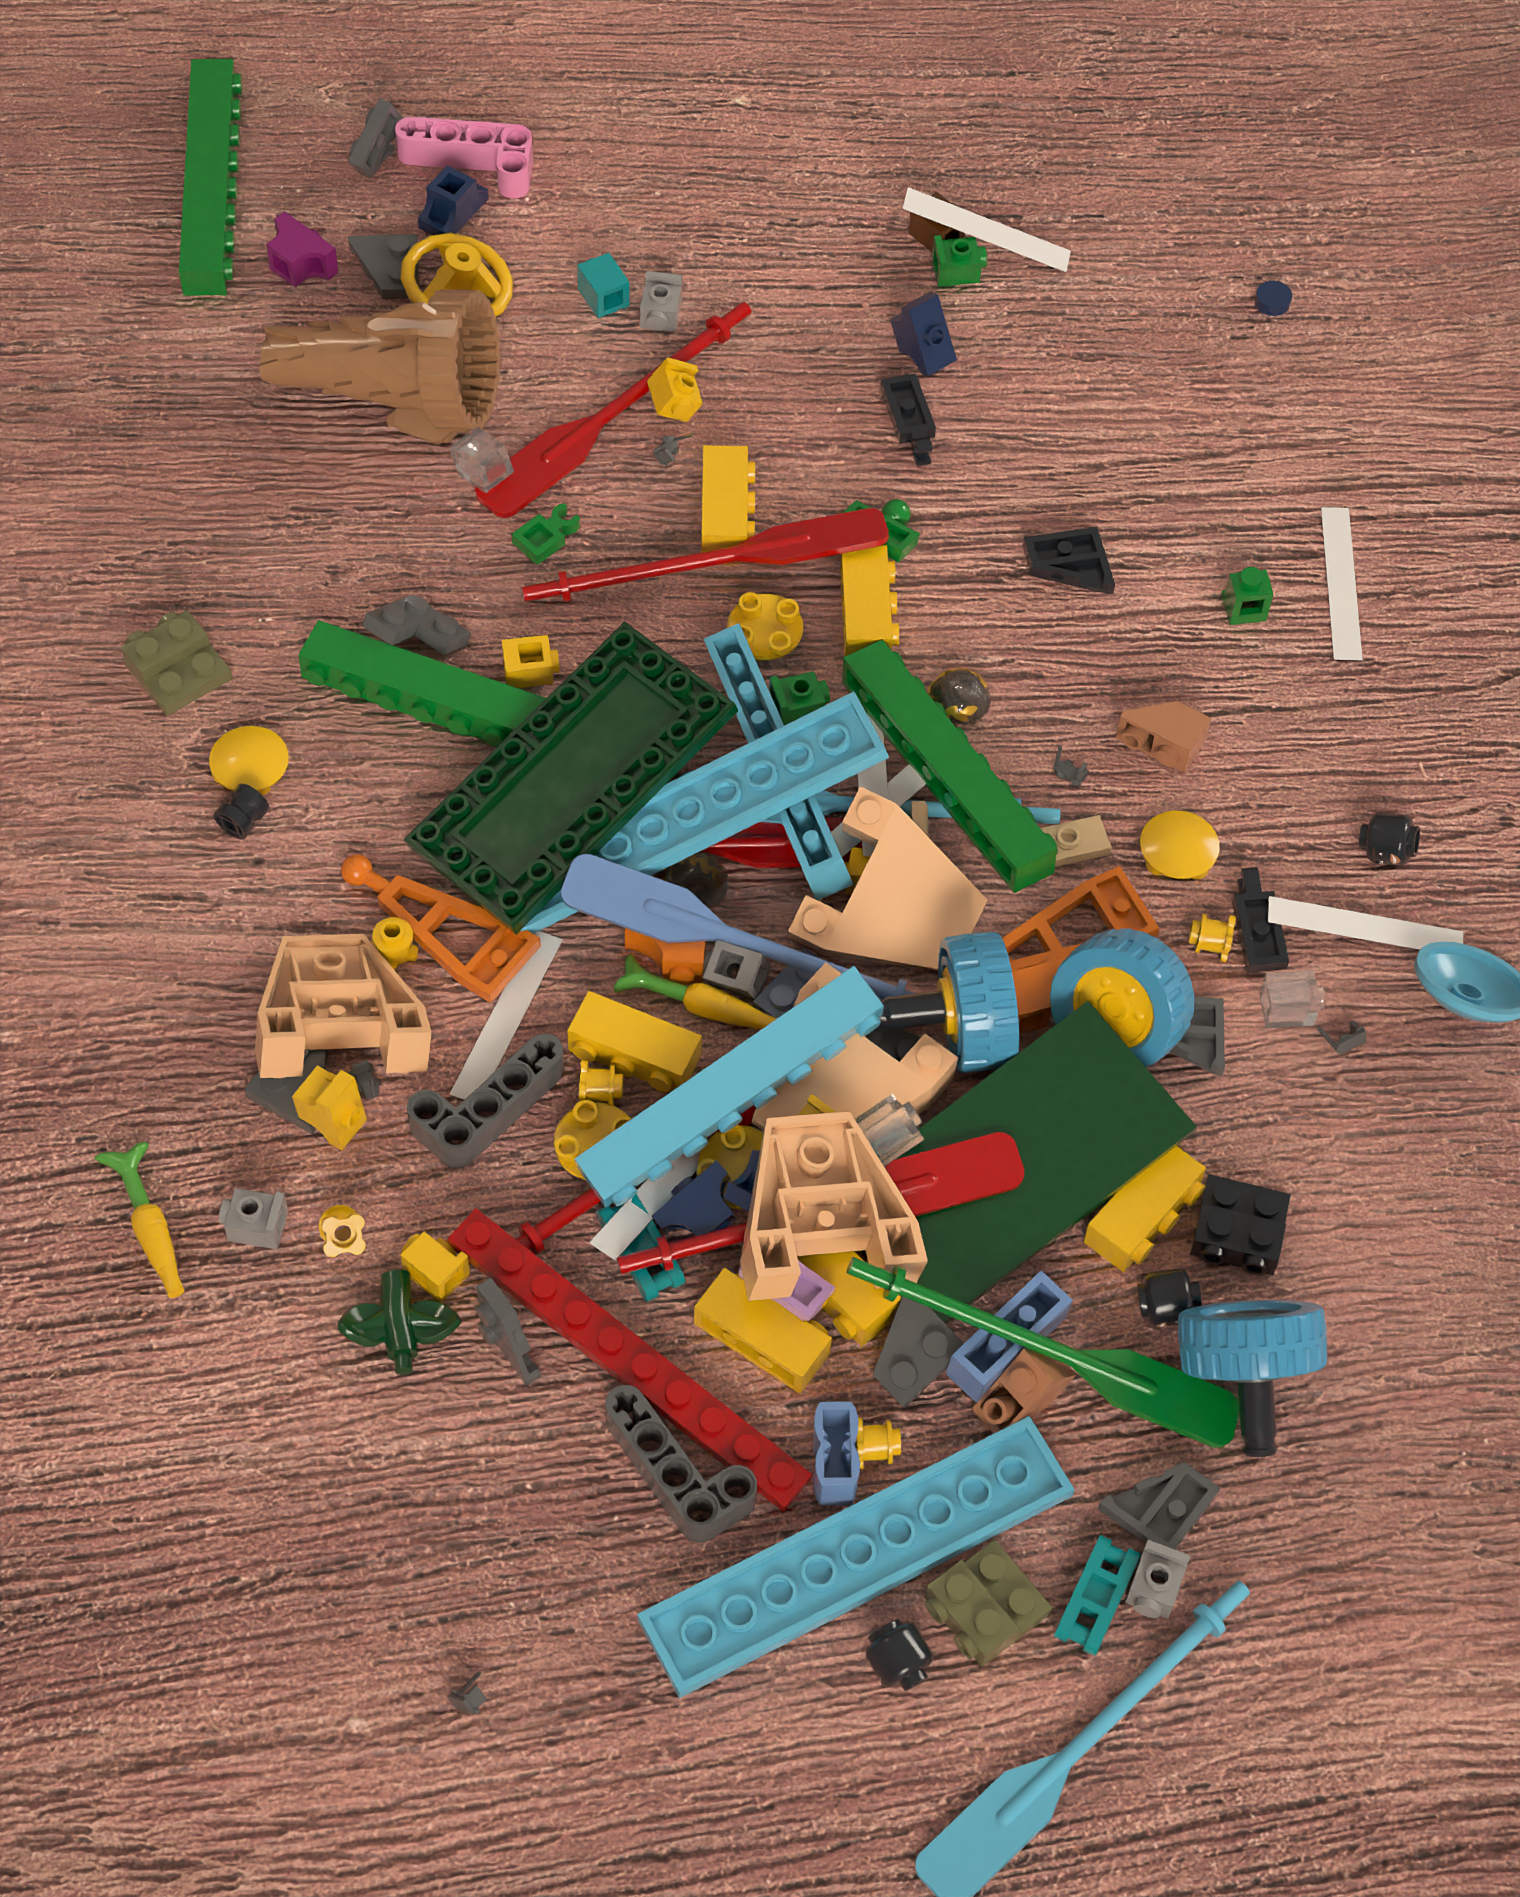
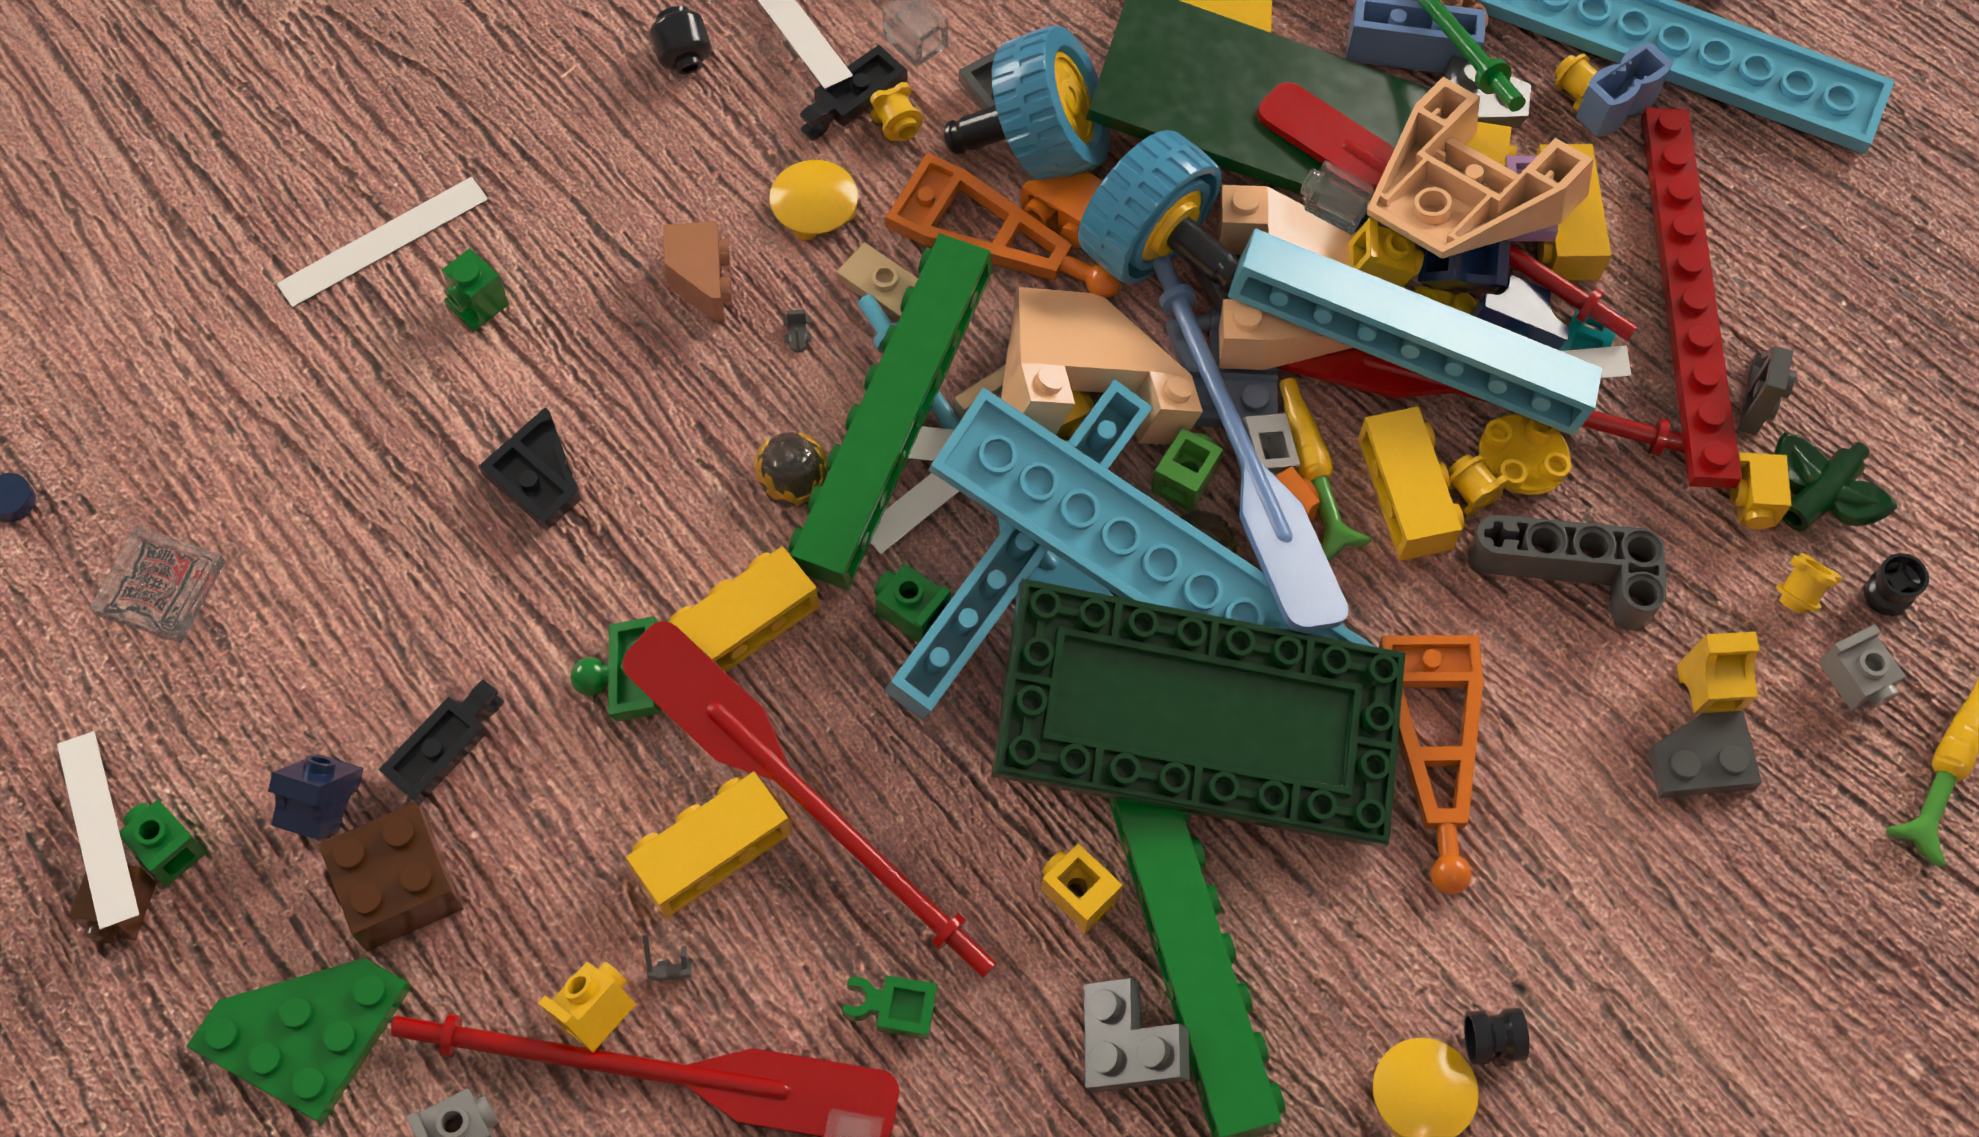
camera: 125 degrees left, 5 degrees up
light nougat wedge [255,934,432,1078] -> none
dark grey piece [348,1060,382,1099] -> none
yellow brick [371,917,419,971] -> none
white sticker [450,931,563,1100] -> none
dark grey beam [606,1385,757,1543] -> none
yellow dish [727,592,803,660] -> none
none -> clear tile [90,526,226,644]
none -> green plate [186,958,412,1125]
none -> reddish brown brick [318,802,463,952]
none -> bright green brick [1151,428,1223,513]
none -> black wheel [1864,553,1929,616]

